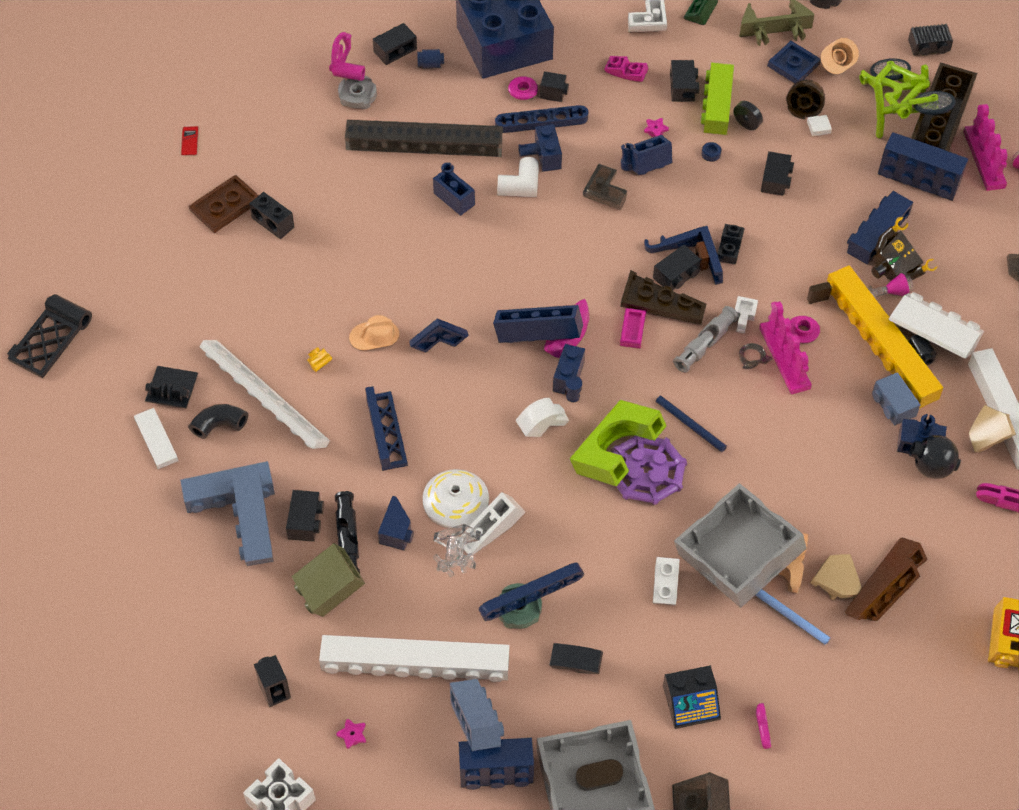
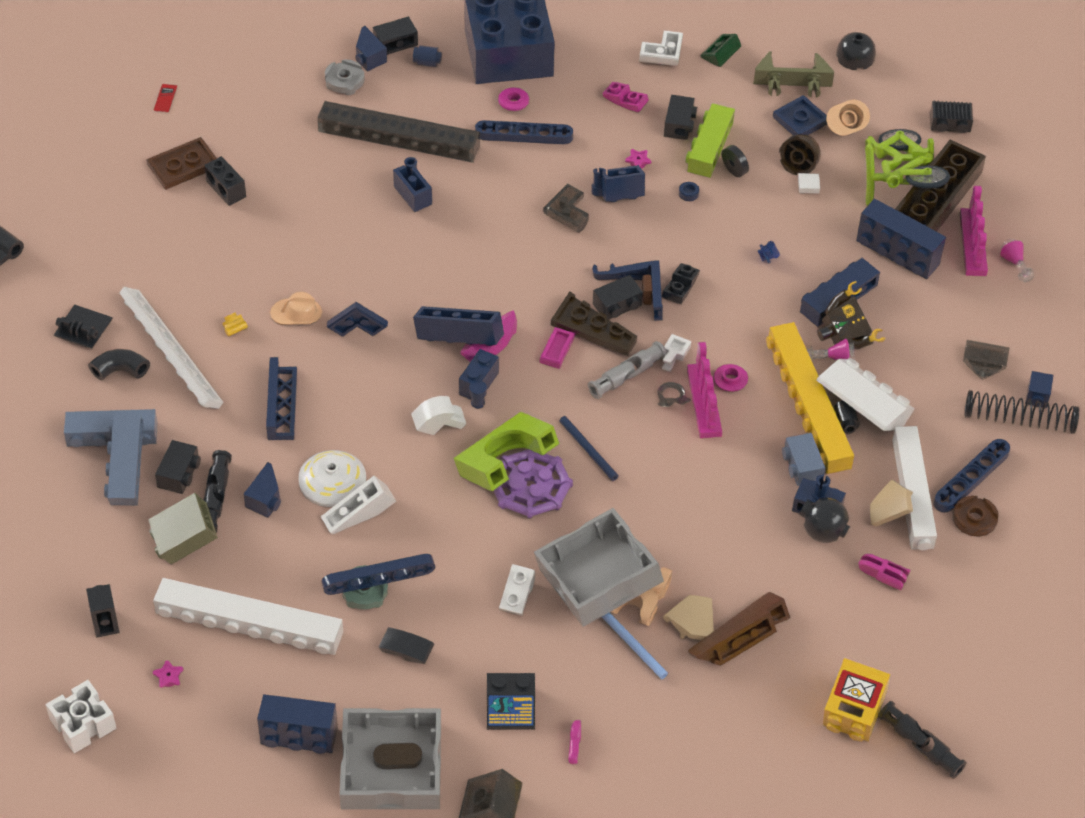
camera: 10 degrees right, 5 degrees down
white tile [134,408,178,469] -> none
dark pink piece [329,32,365,81] -> none
clear piece [433,524,481,577] -> none
sand blue brick [450,679,504,751] -> none
white brick [497,157,539,197] -> none
dark blue brick [518,124,562,172] -> none
black brick [540,71,569,102] -> none
black brick [761,151,794,196] -> none
dark brown tile [807,282,832,304] -> none
none -> dark blue slope [355,26,387,72]
none -> clear blue plate [757,241,780,264]

